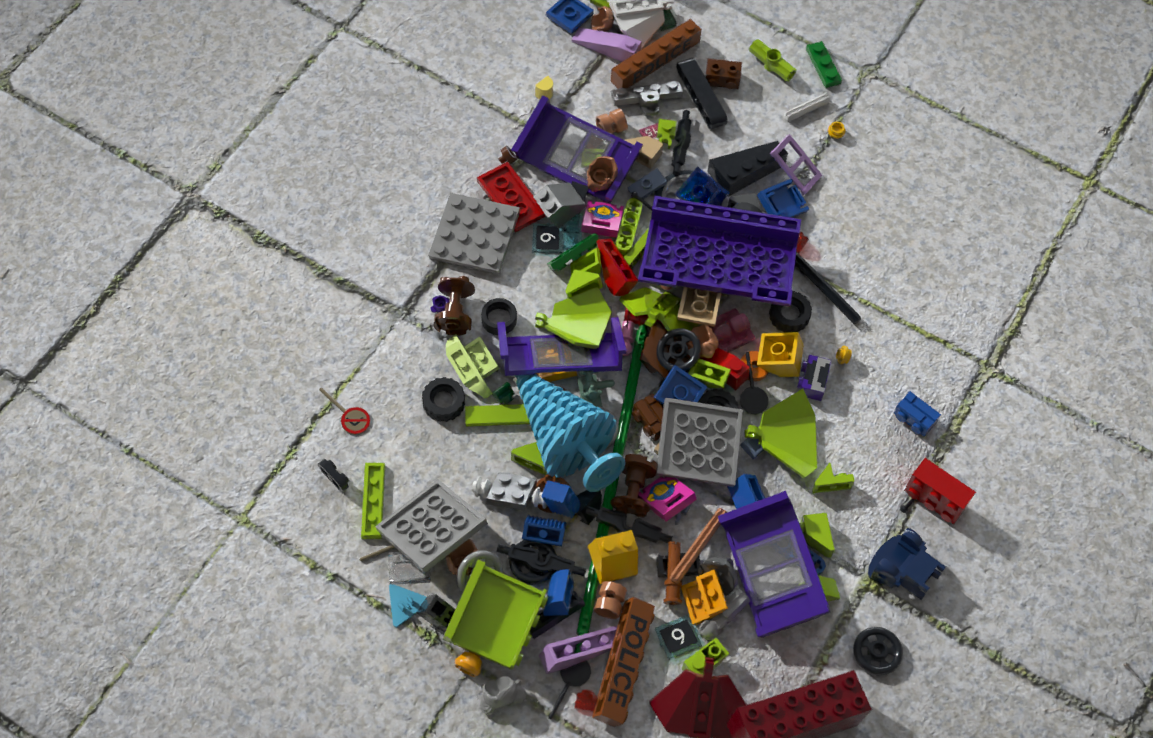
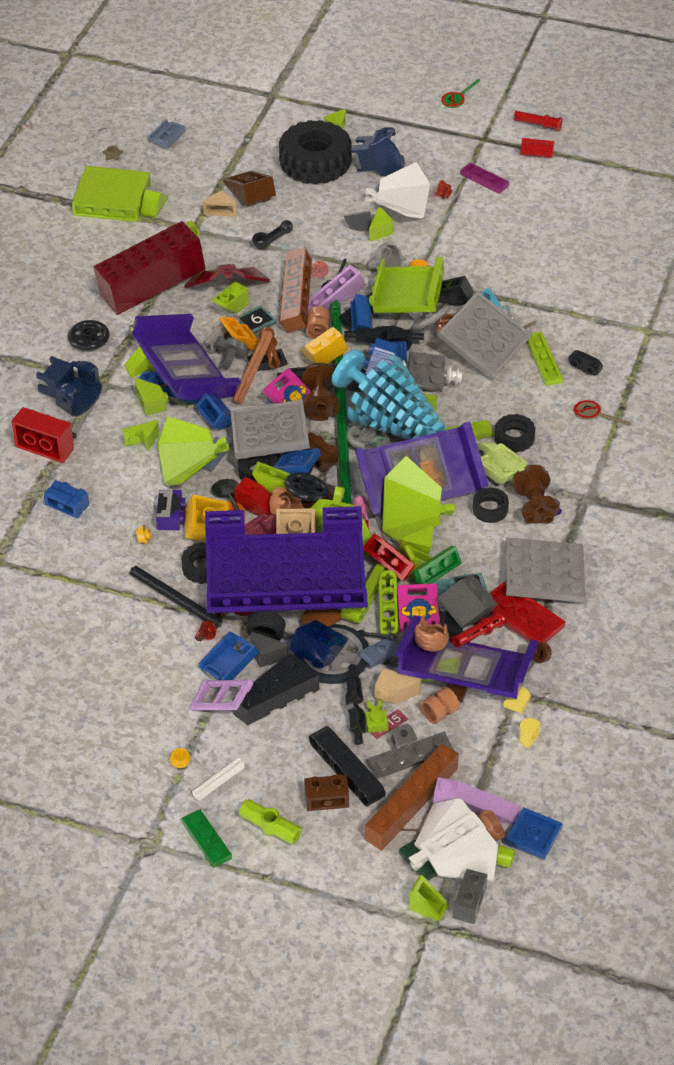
camera: 170 degrees right, 15 degrees down
none -> red pin [452,611,505,648]

